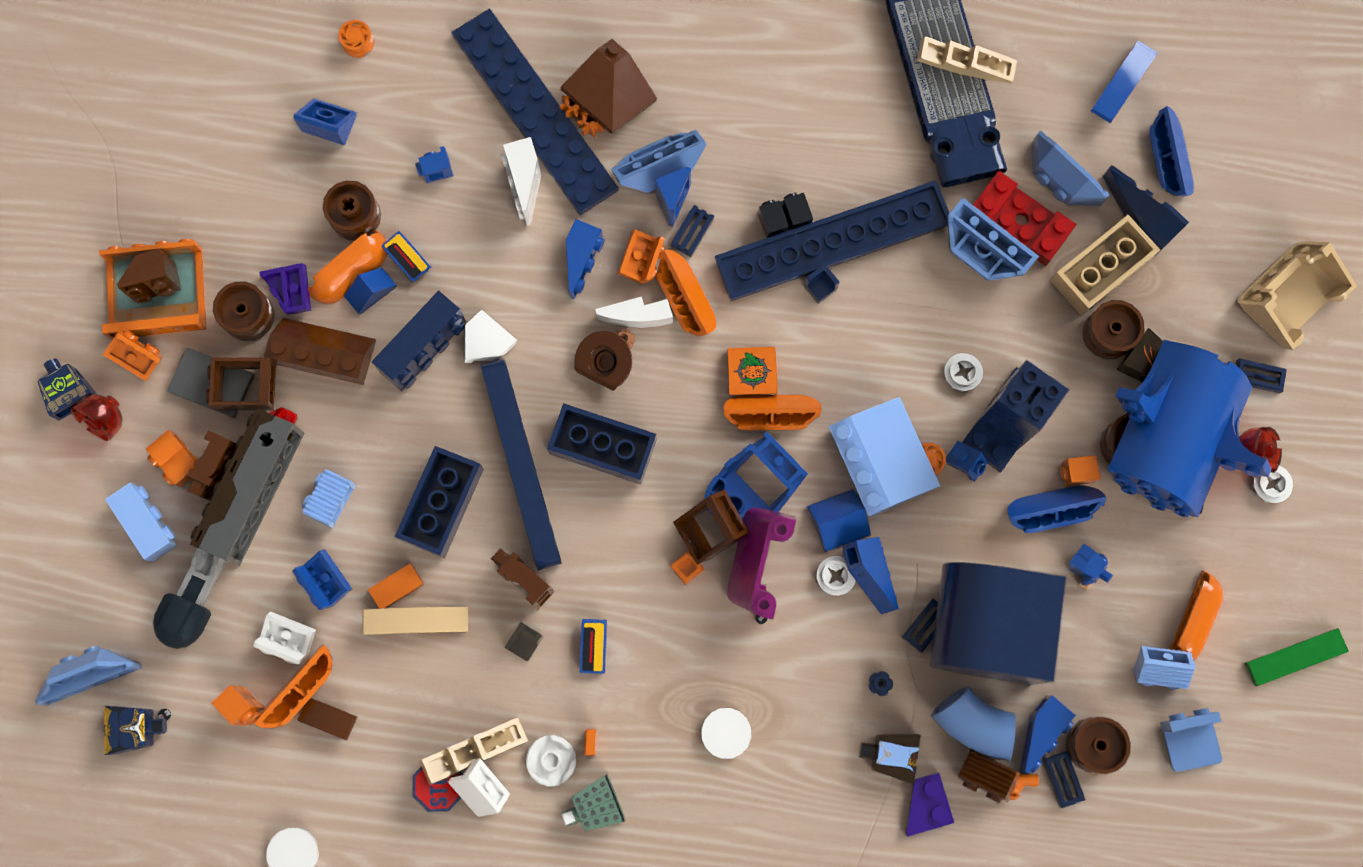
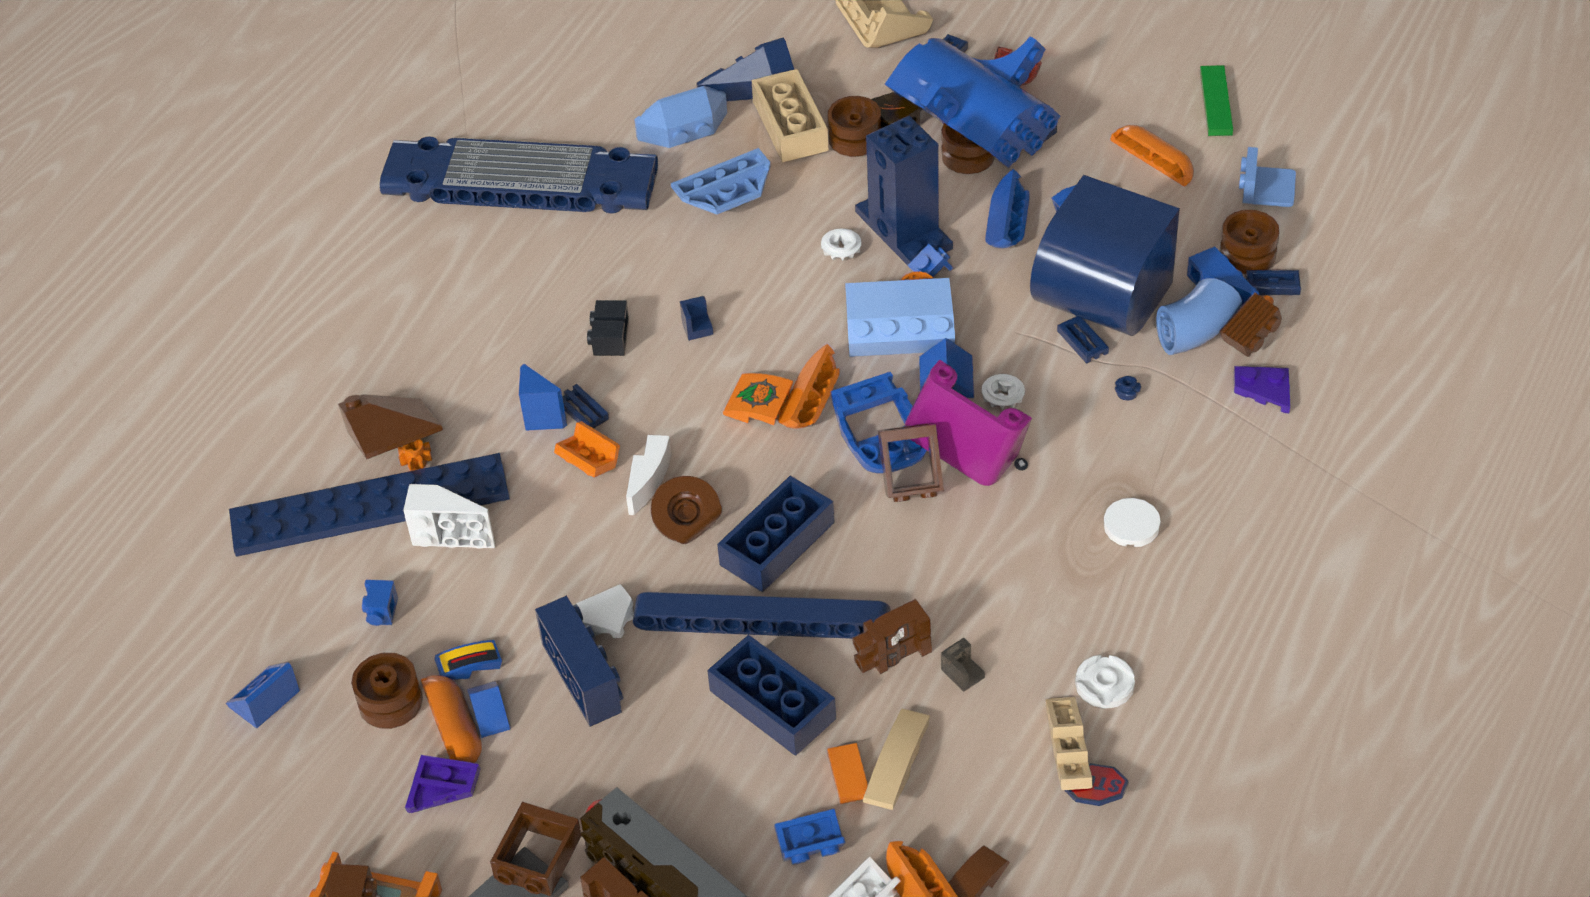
camera: 65 degrees left, 30 degrees down
reddish brown wheel [213,281,274,341] -> none
reddish brown slope [264,318,376,385] -> none
light blue brick [302,469,356,528] -> none
orange wheel [338,20,374,58] -> none
white panel [448,759,510,817] -> none
orange gear [560,95,585,121] -> none
sand green torso [562,775,626,831] -> none
blue slope [566,219,605,299] -> none
slope [580,619,607,674] -> none
orange tile [584,729,597,755] -> none
medium blue wedge [611,130,706,193] -> none
orange brick [656,250,716,336] -> none
orange tile [670,550,704,585] -> none
dark blue plate [715,180,949,301] -> none
blue slope [842,537,899,614] -> none
torso [859,734,921,784] -> none
tan slope [917,36,1017,83] -> none
red piece [973,171,1077,266] -> none
orange brick [1059,455,1101,487] -> none
blue slope [1091,41,1158,123] -> none
light blue brick [1134,645,1195,690] -> none
blue brick [1149,106,1194,197] -> none
white gear [1252,464,1293,503] -> none

